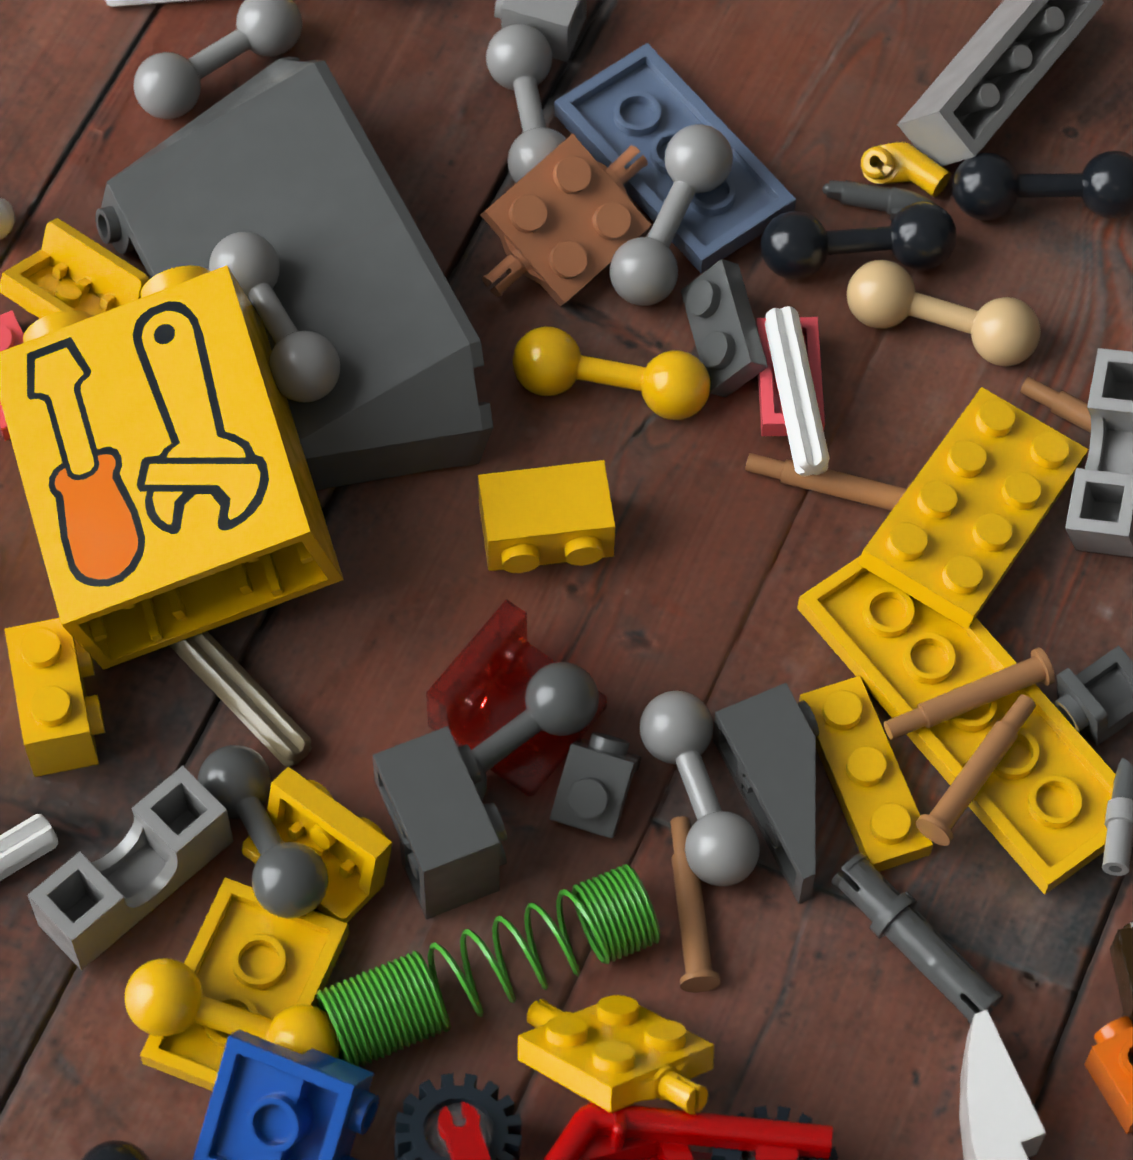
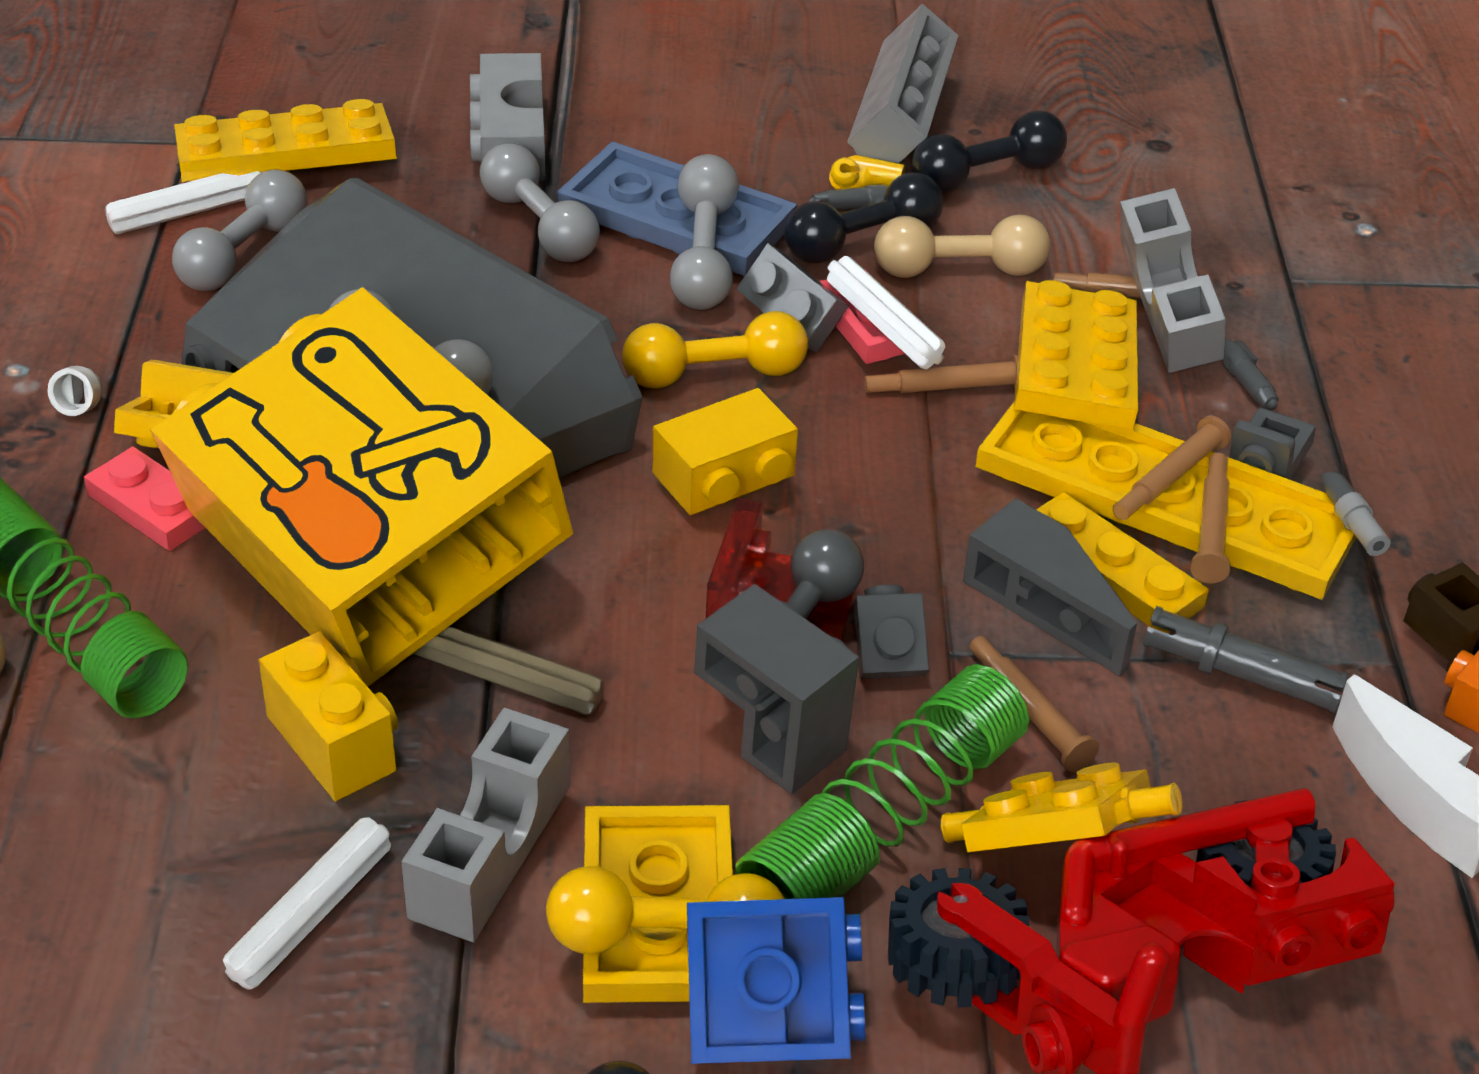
camera: 25 degrees left, 20 degrees down
dark grey piece [198,745,328,918] -> none
yellow bracket [242,767,393,923] -> none
nougat plate [480,134,652,307] -> none
light grey piece [639,691,760,886] -> none

